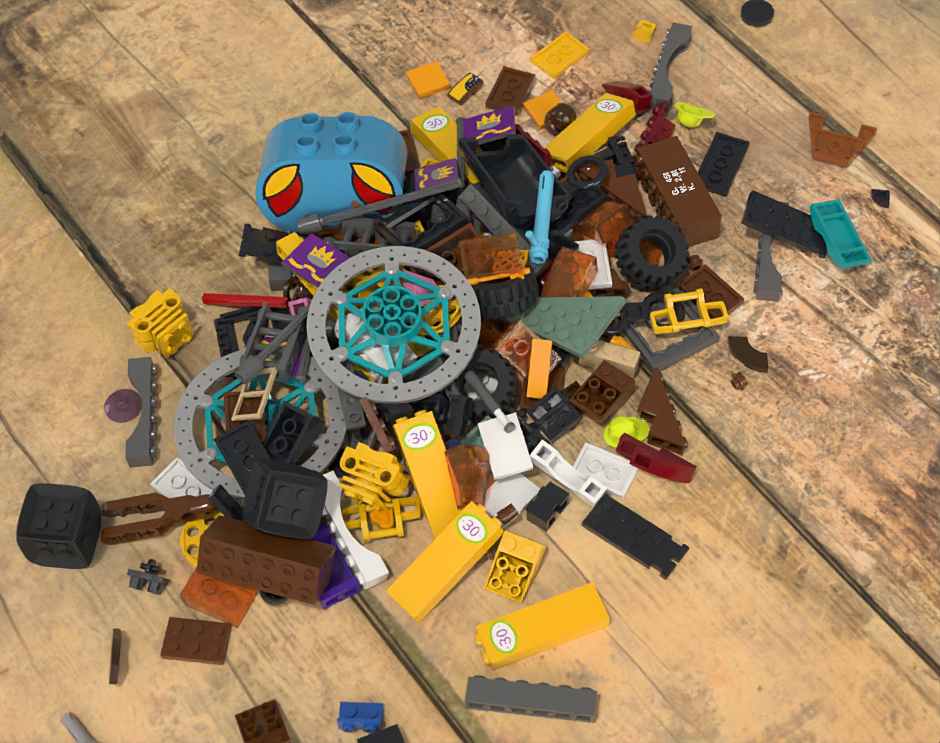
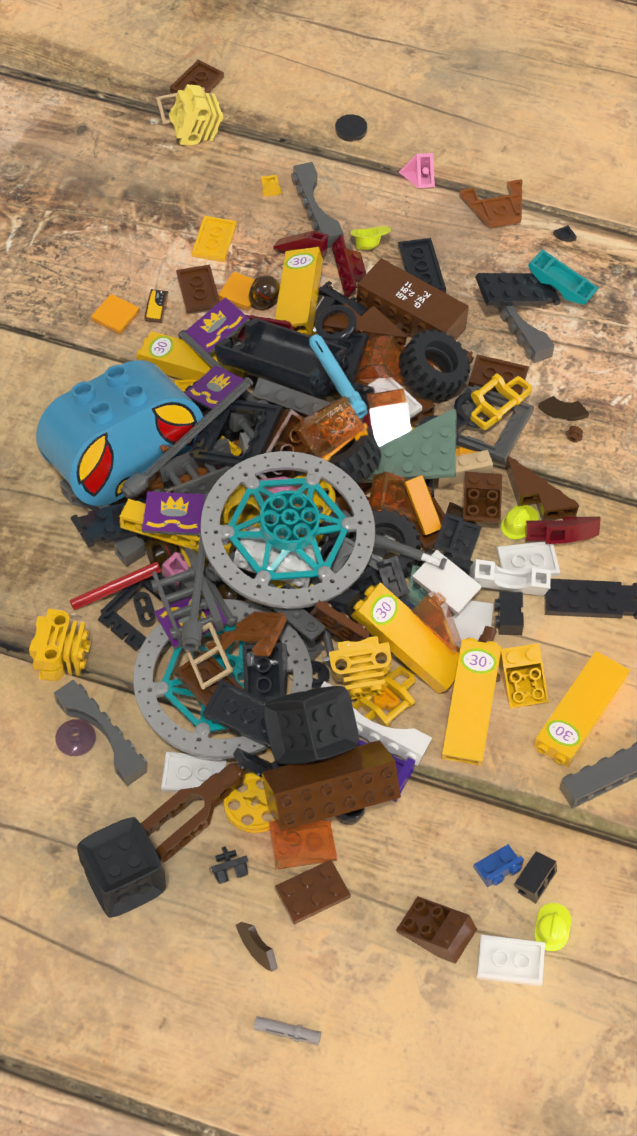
camera: 40 degrees left, 0 degrees up
none -> dark orange wing [207,611,287,656]
none -> bright pink slope [399,153,435,188]

